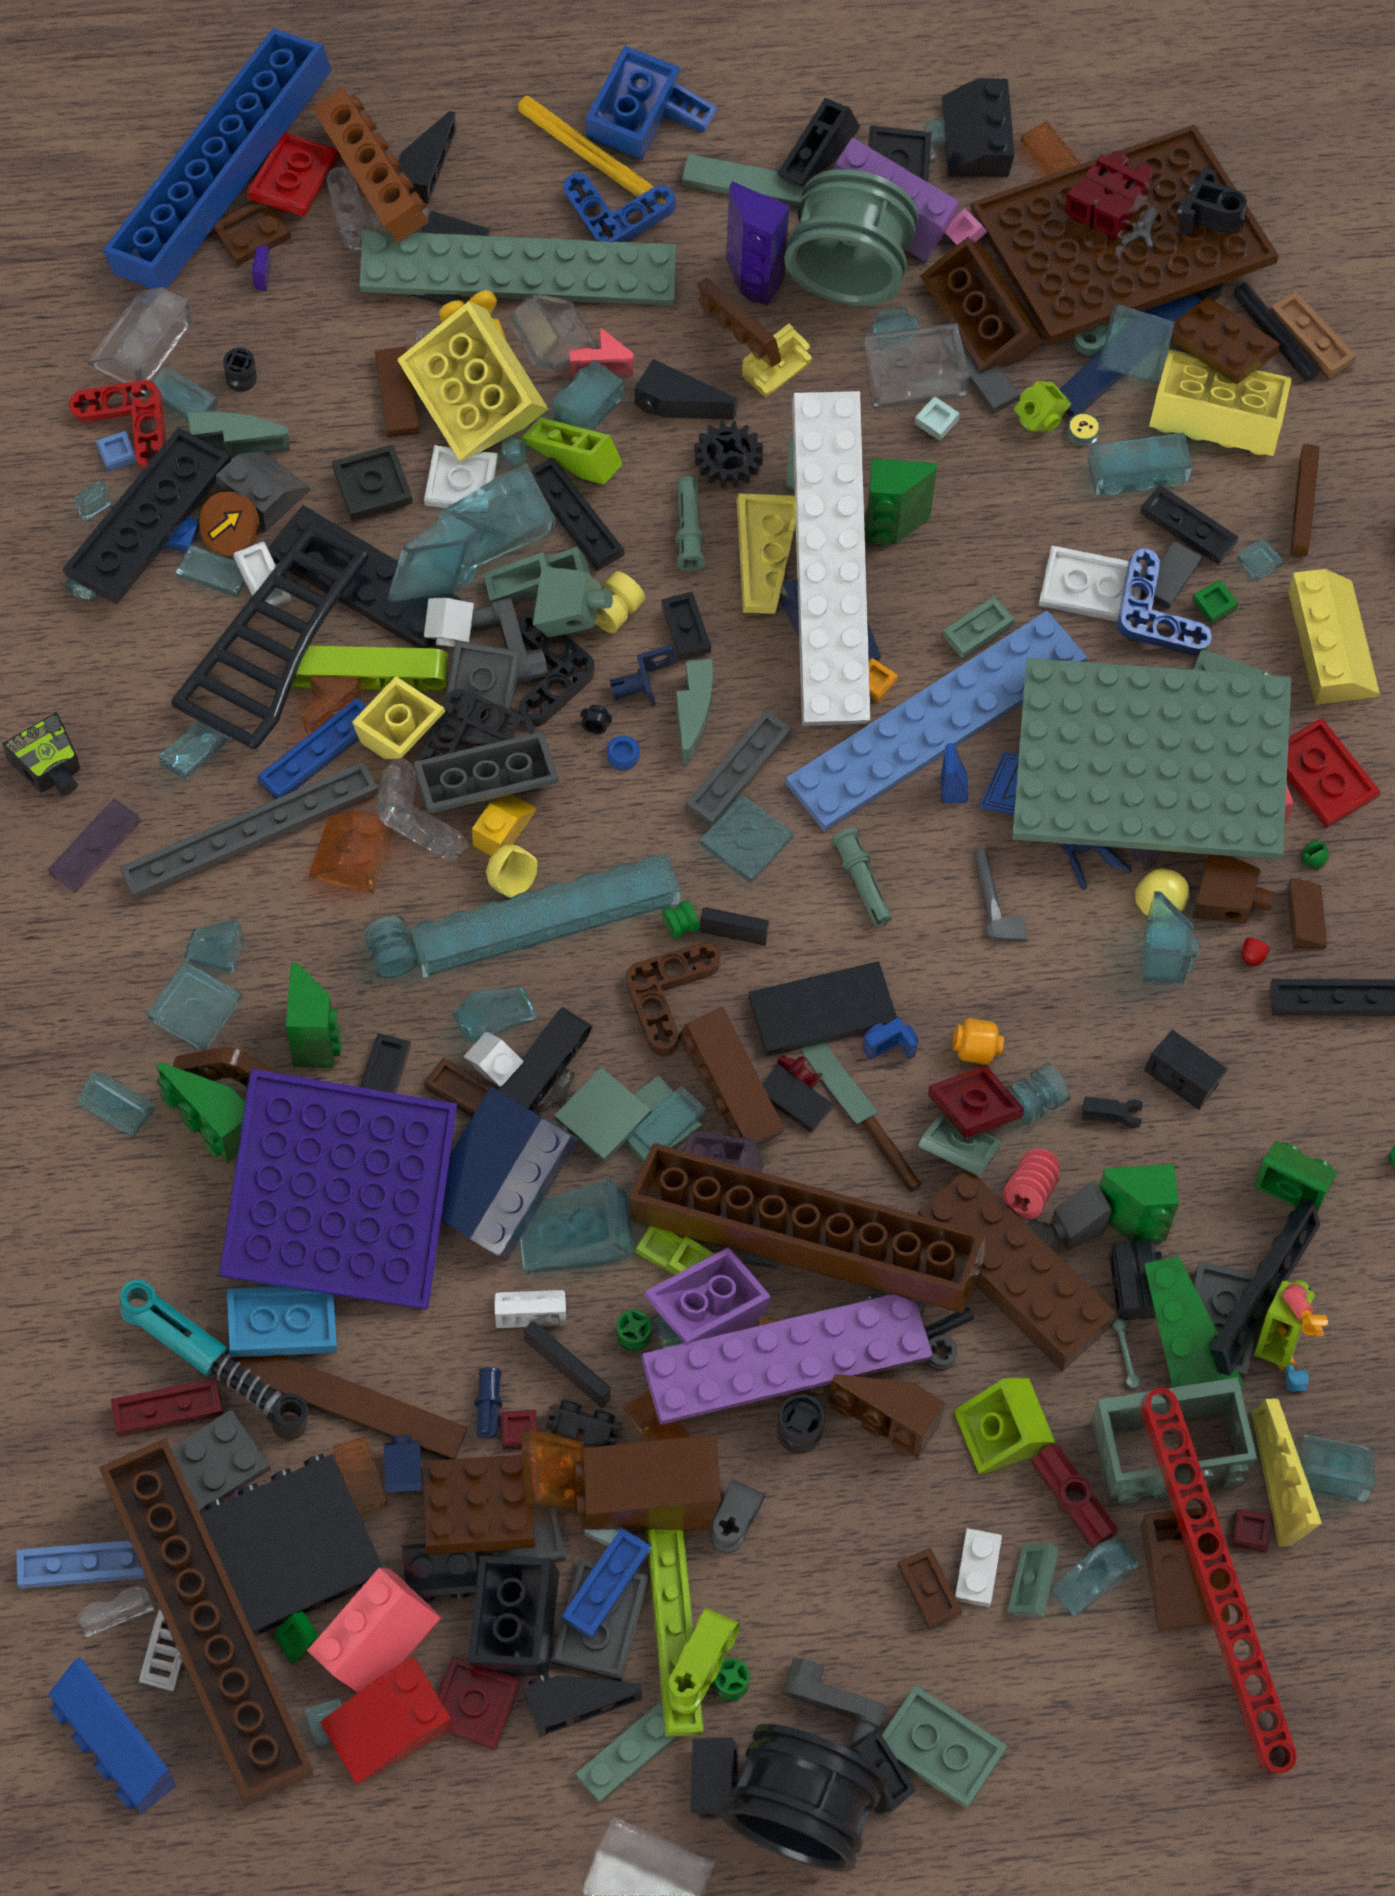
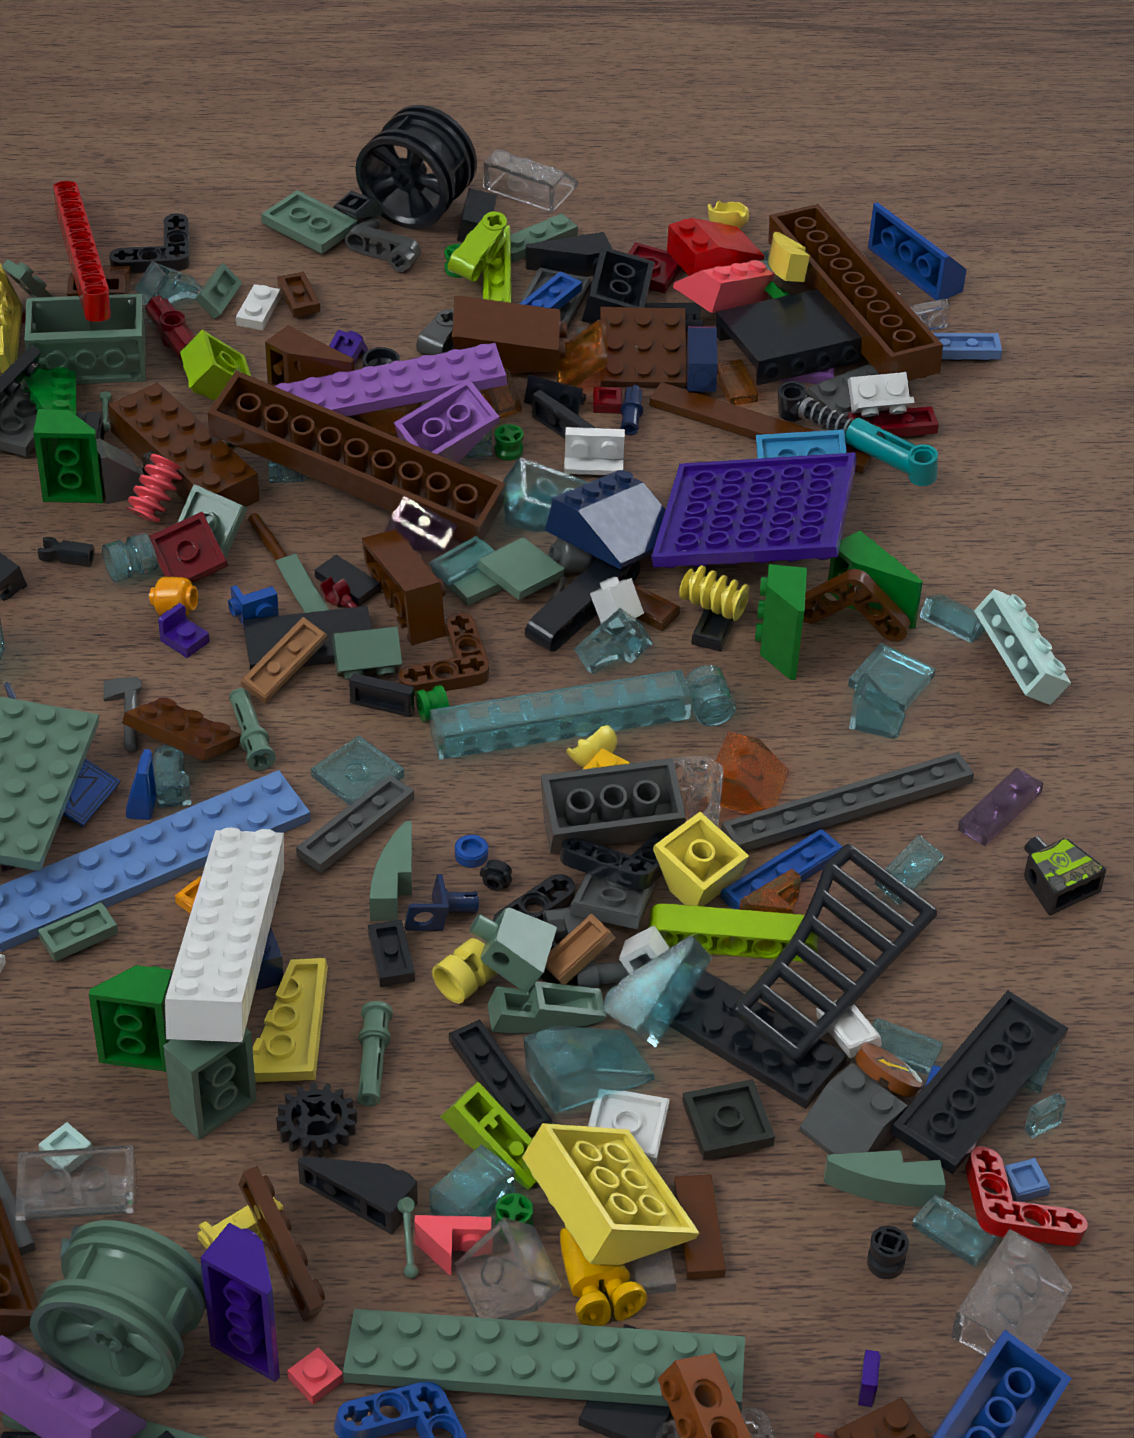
camera: 175 degrees left, 20 degrees down
none -> sand green plate [2,259,53,298]
none -> black beam [109,213,190,273]
none -> reddish brown plate [122,698,241,761]
none -> clear light blue leg [154,744,192,808]
none -> dark purple bracket [158,603,210,658]
none -> medium nougat tile [241,617,327,704]
none -> coral plate [287,1347,343,1404]
none -> dark purple bracket [329,329,369,363]
none -> sand green brick [332,626,402,679]
none -> sand green hinge [398,1197,419,1279]
none -> green wheel [495,1193,533,1242]
none -> medium nougat tile [545,914,615,985]
none -> light yellow piece [679,565,750,622]
none -> light yellow hair [707,201,749,229]
none -> light yellow slope [768,232,810,282]
none -> white bracket [848,372,915,417]
none -> light aqua brick [974,589,1071,705]

